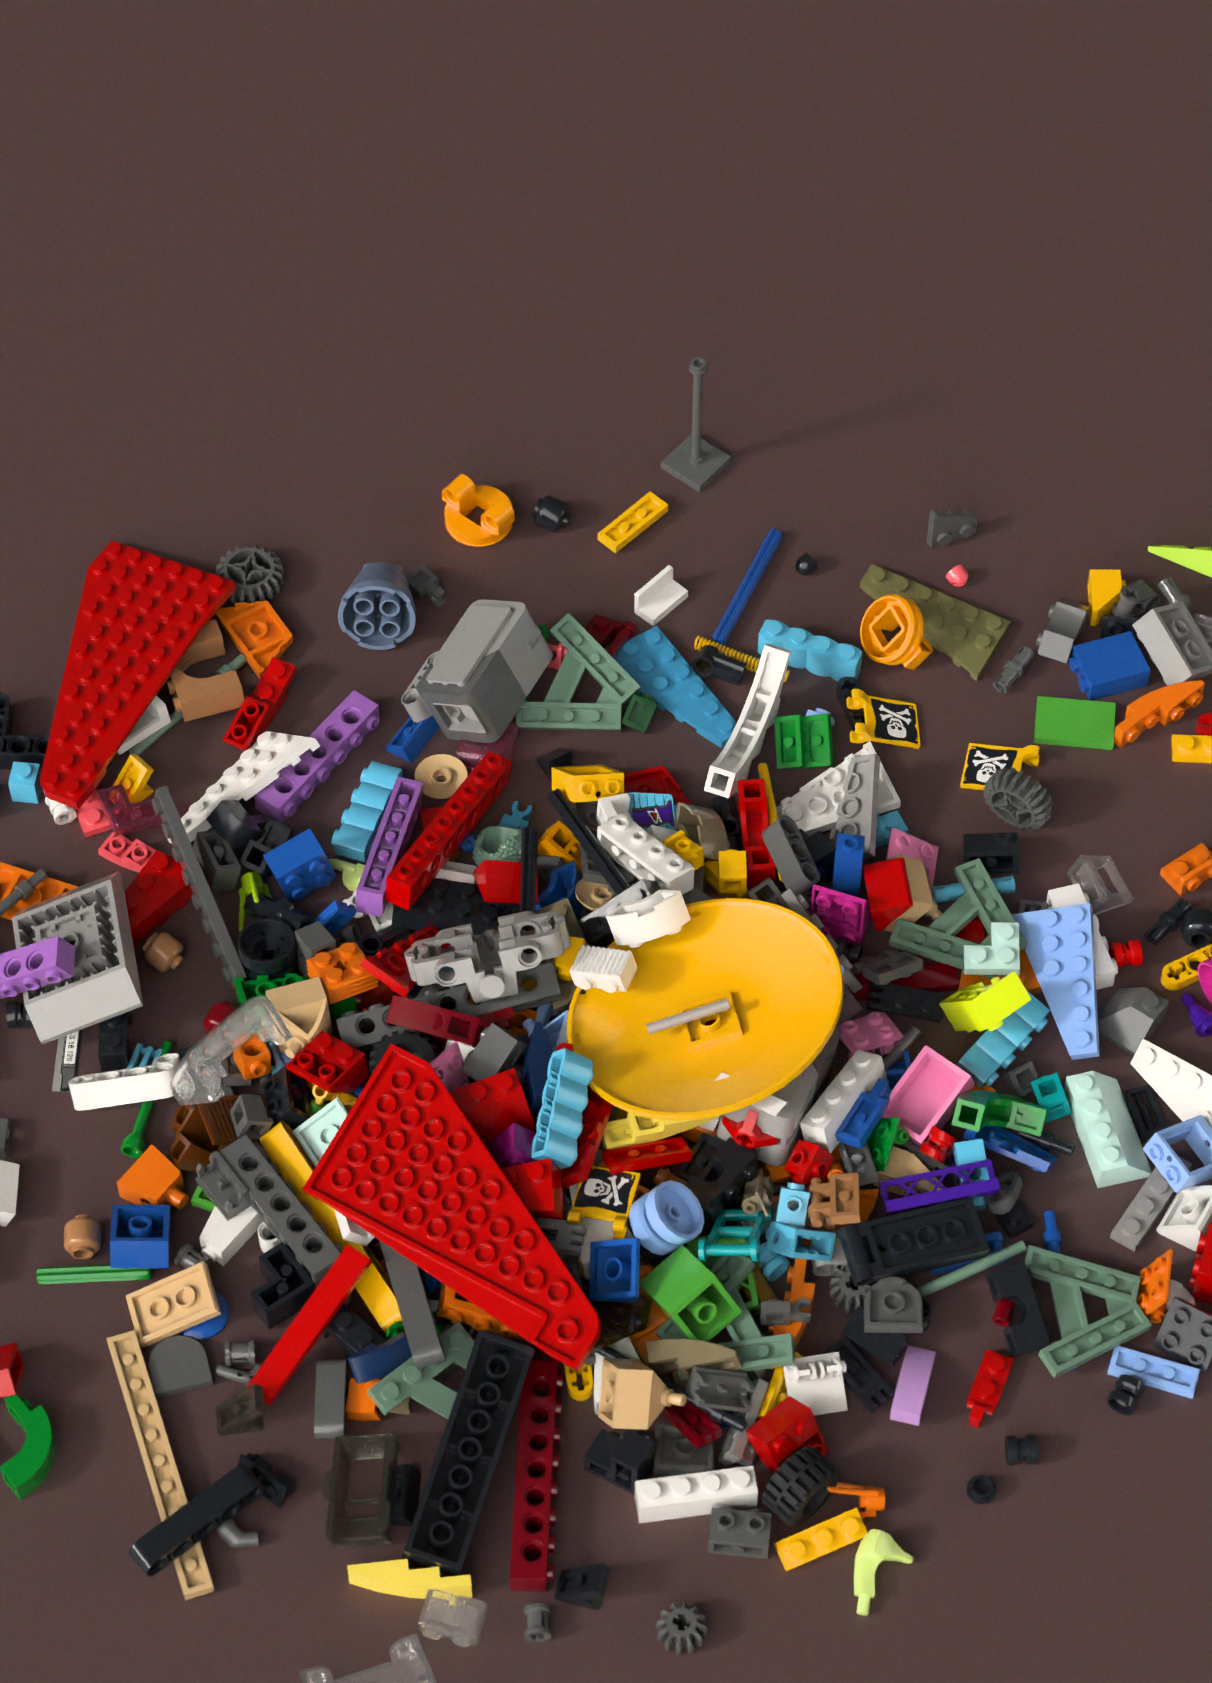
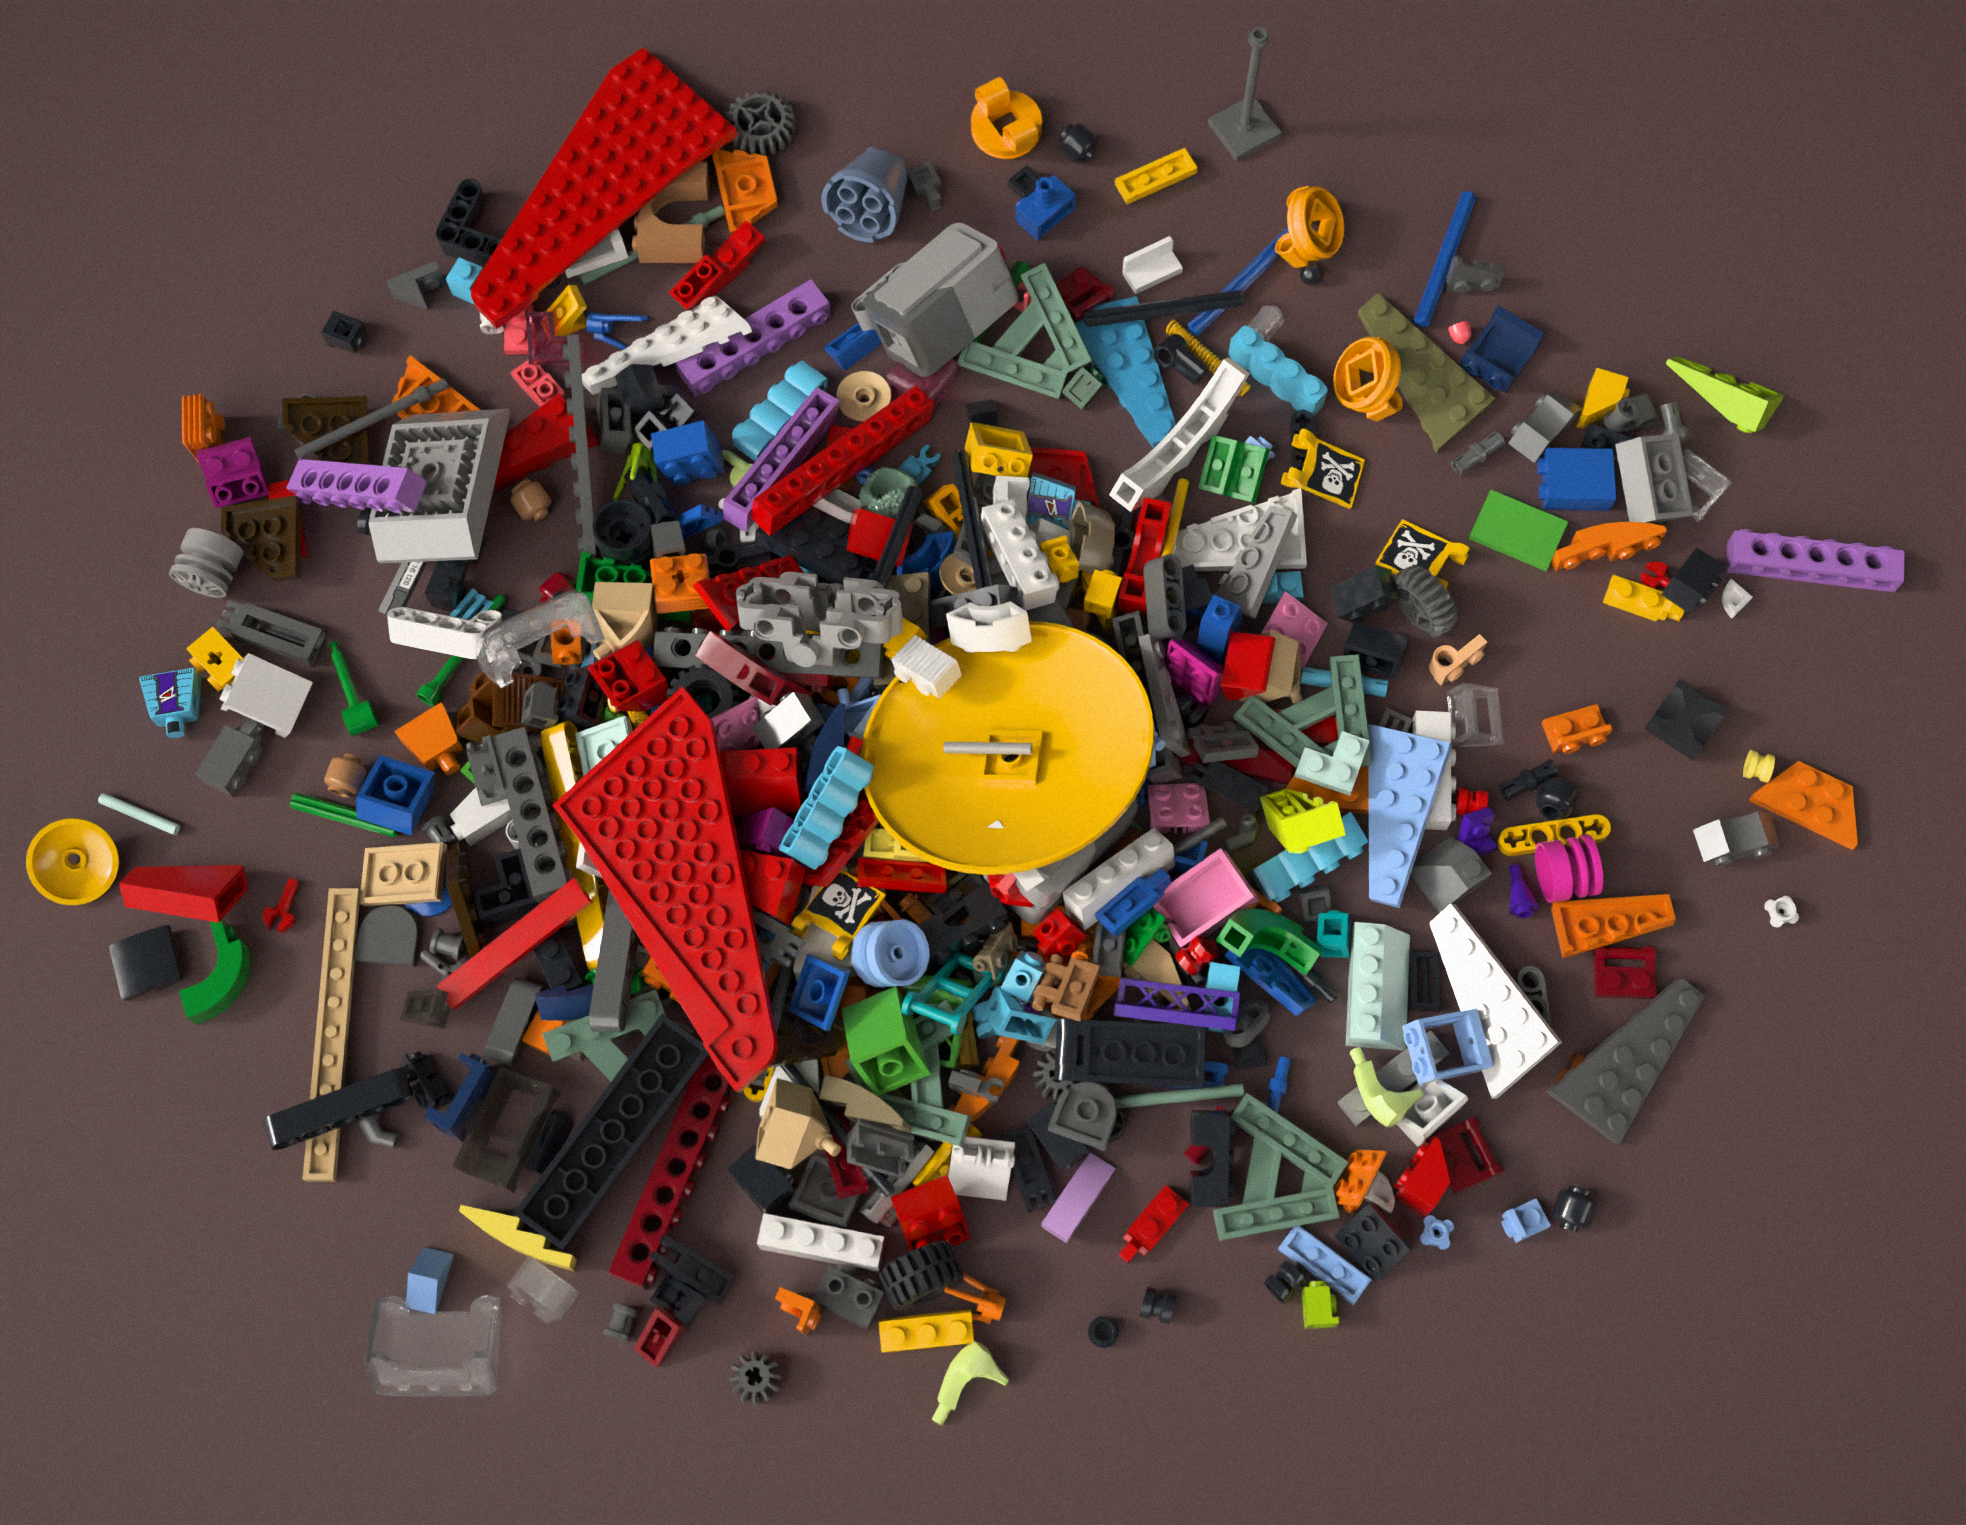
camera: 20 degrees right, 15 degrees up
none -> red bar [263,878,299,933]
none -> green piece [328,641,379,737]
none -> medium blue slope [406,1247,454,1315]
none -> dark blue panel [424,1053,498,1142]
none -> dark brown plate [446,843,487,959]
none -> blue plant [586,311,649,350]
none -> dark red slope [633,1306,688,1368]
none -> black hinge [649,1235,736,1306]
none -> orange bracket [775,1287,822,1335]
none -> black plate [1008,165,1041,198]
none -> blue brick [1016,175,1076,241]
none -> black axle [1084,290,1244,327]
none -> dark grey arm [1224,814,1259,853]
none -> clear brick [1247,305,1284,342]
none -> light orange piece [1275,186,1344,268]
none -> lime brick [1301,1281,1339,1329]
none -> black brick [1330,565,1399,623]
none -> yellowish green animal [1350,1047,1423,1128]
none -> blue axle [1414,191,1476,327]
none -> light nougat plate [1429,634,1487,686]
none -> dark purple bracket [1457,807,1497,856]
none -> dark blue panel [1460,305,1545,393]

